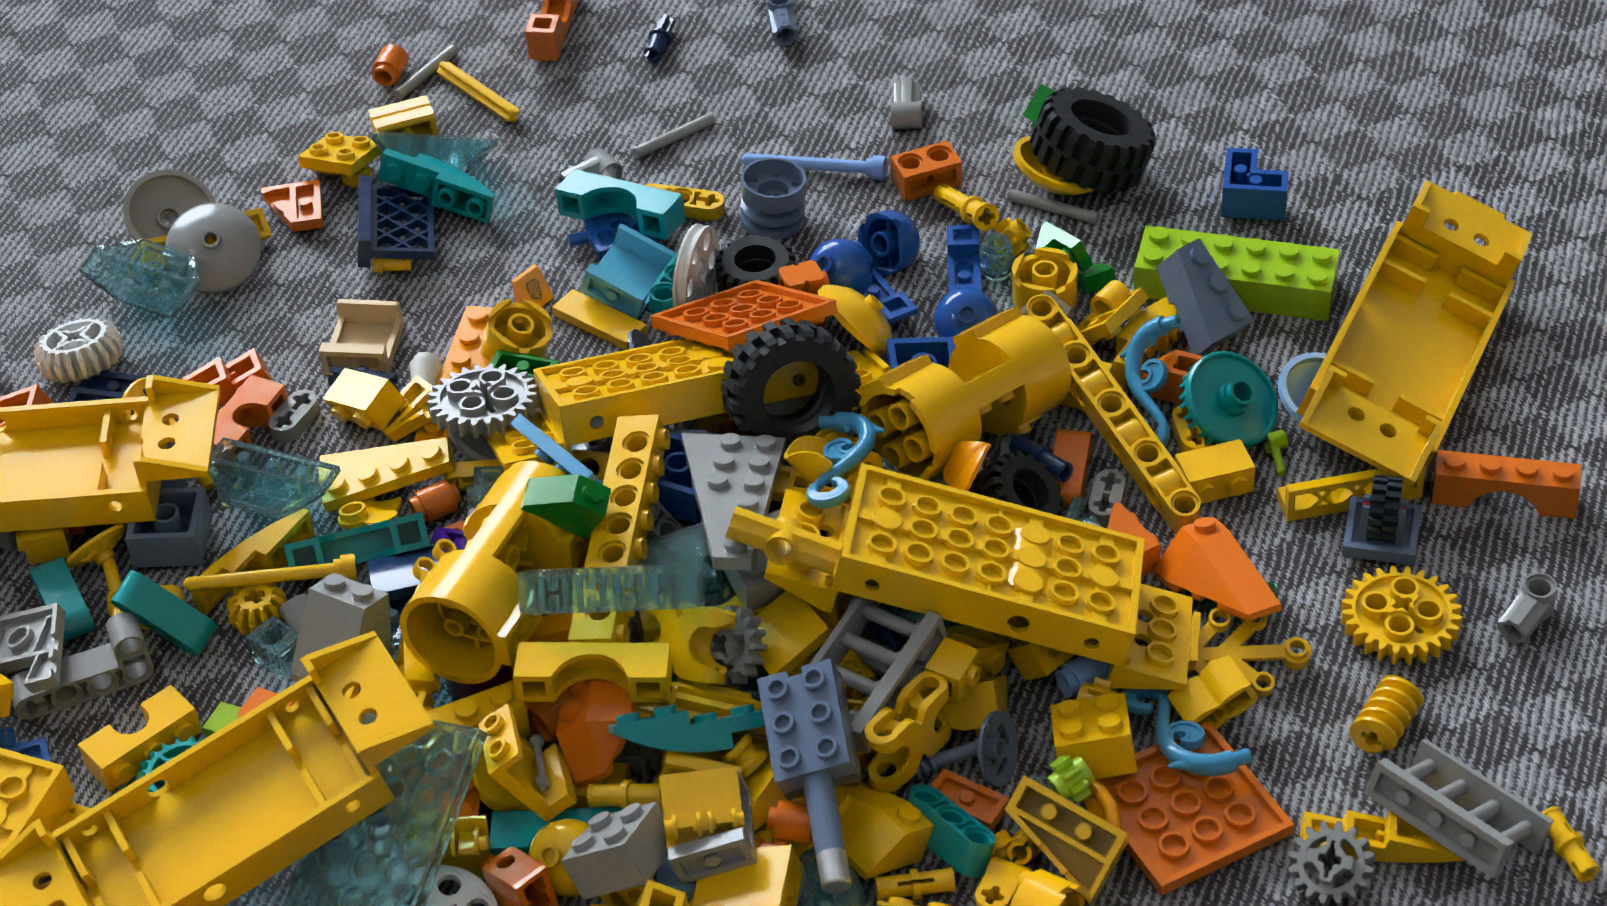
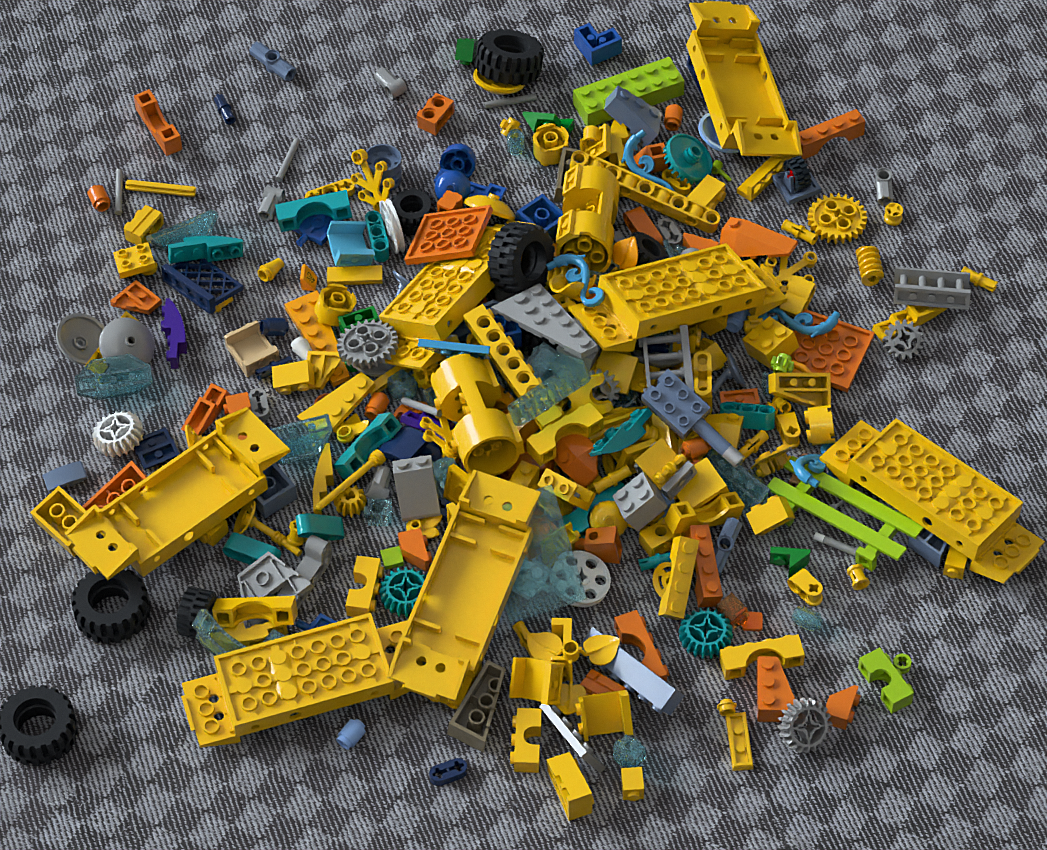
camera: 40 degrees left, 10 degrees up
green slope [520,474,611,539] -> none
yellow piece [725,506,843,575] -> none
light blue piece [742,153,888,181] -> none
yellow brick [924,637,981,705] -> none
yellow pin [933,184,999,231] -> none
blue cylinder [934,287,998,347] -> none
blue slope [947,225,982,293] -> none
dark blue pin [1009,433,1073,483] -> none
none -> dark purple slope [161,298,187,369]
none -> yellow cone [257,258,284,282]
none -> dark blue brick [260,318,289,336]
none -> yellow plant [351,149,395,213]
none -> orange brick [664,104,683,131]
none -> yellow pin [781,219,818,245]
none -> yellow wheel [884,203,903,226]

